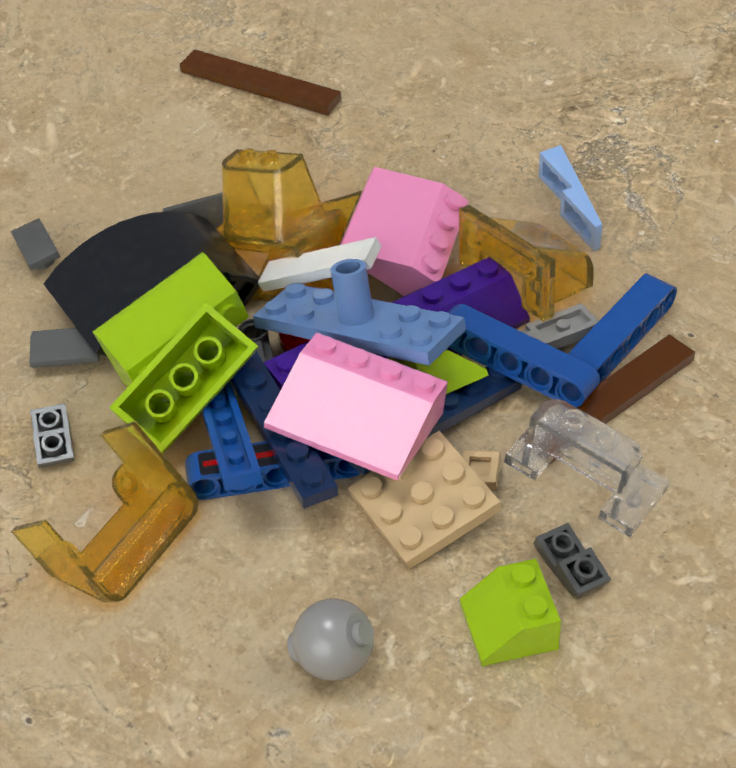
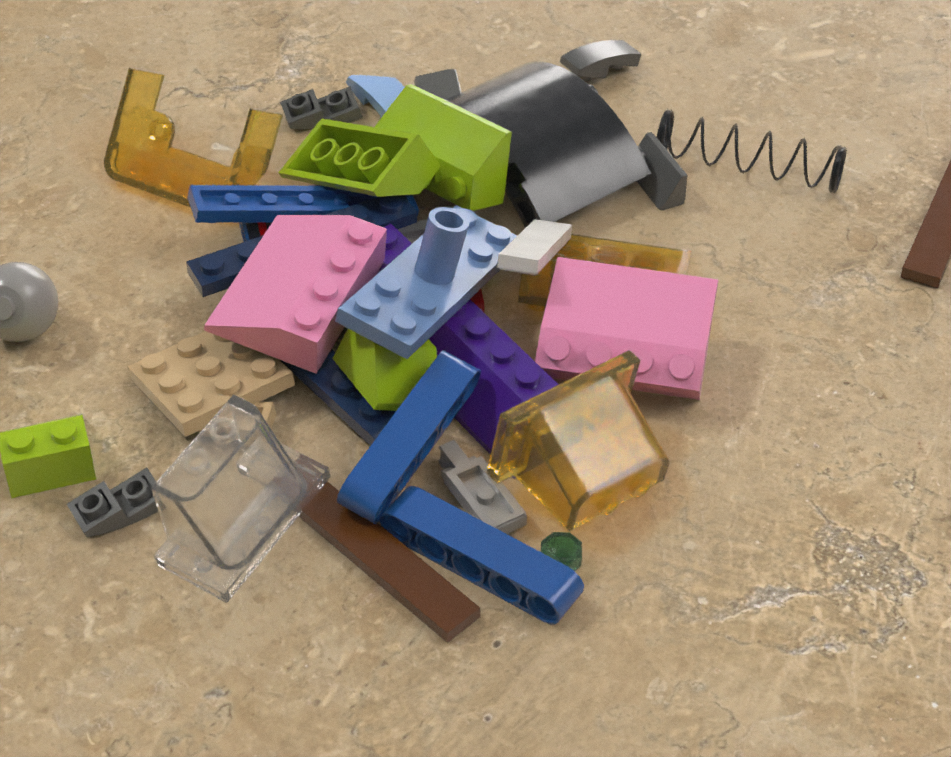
camera: 85 degrees right, 0 degrees up
clear yellow windscreen [216,148,340,258] -> none
light blue slope [538,145,602,251] -> none
none -> light blue slope [346,75,404,117]
none -> clear green tile [540,532,582,571]
none -> black piece [657,109,847,193]

